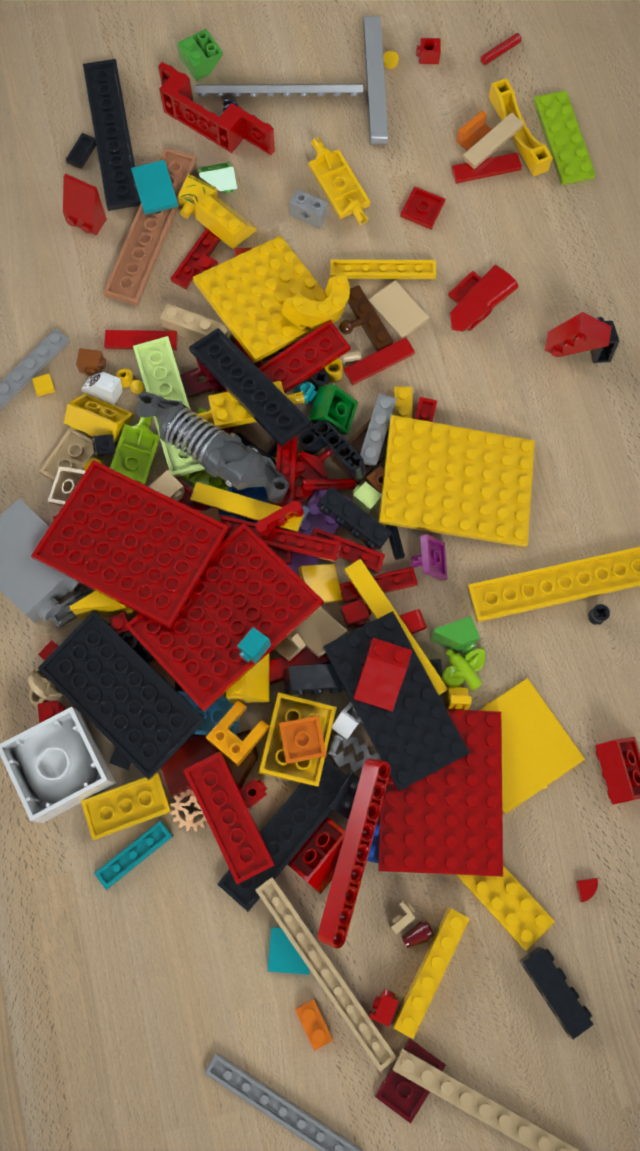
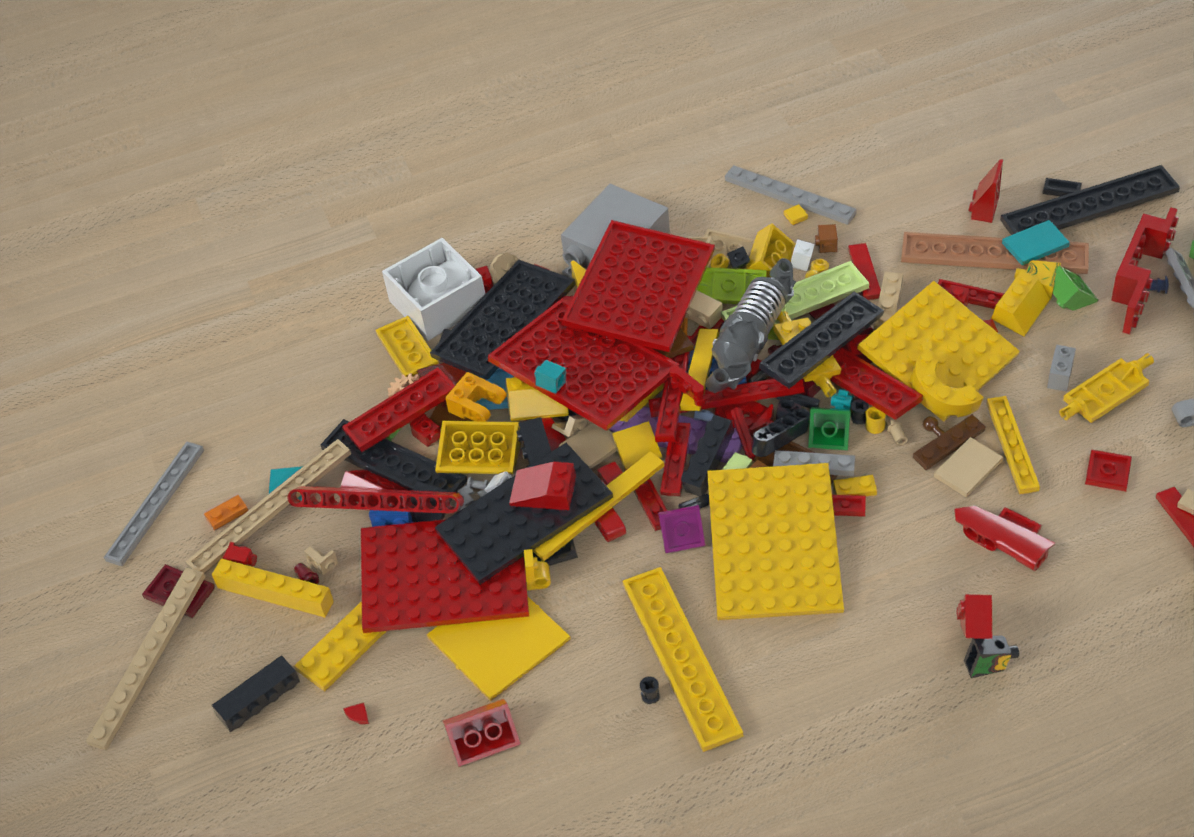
camera: 90 degrees right, 25 degrees down
teal tile [94,820,173,890] -> none
orange plate [278,716,327,764] -> none
red tile [343,337,415,386] -> none
bright green slope [430,616,480,653] -> none
lime plant [442,647,486,691] -> none

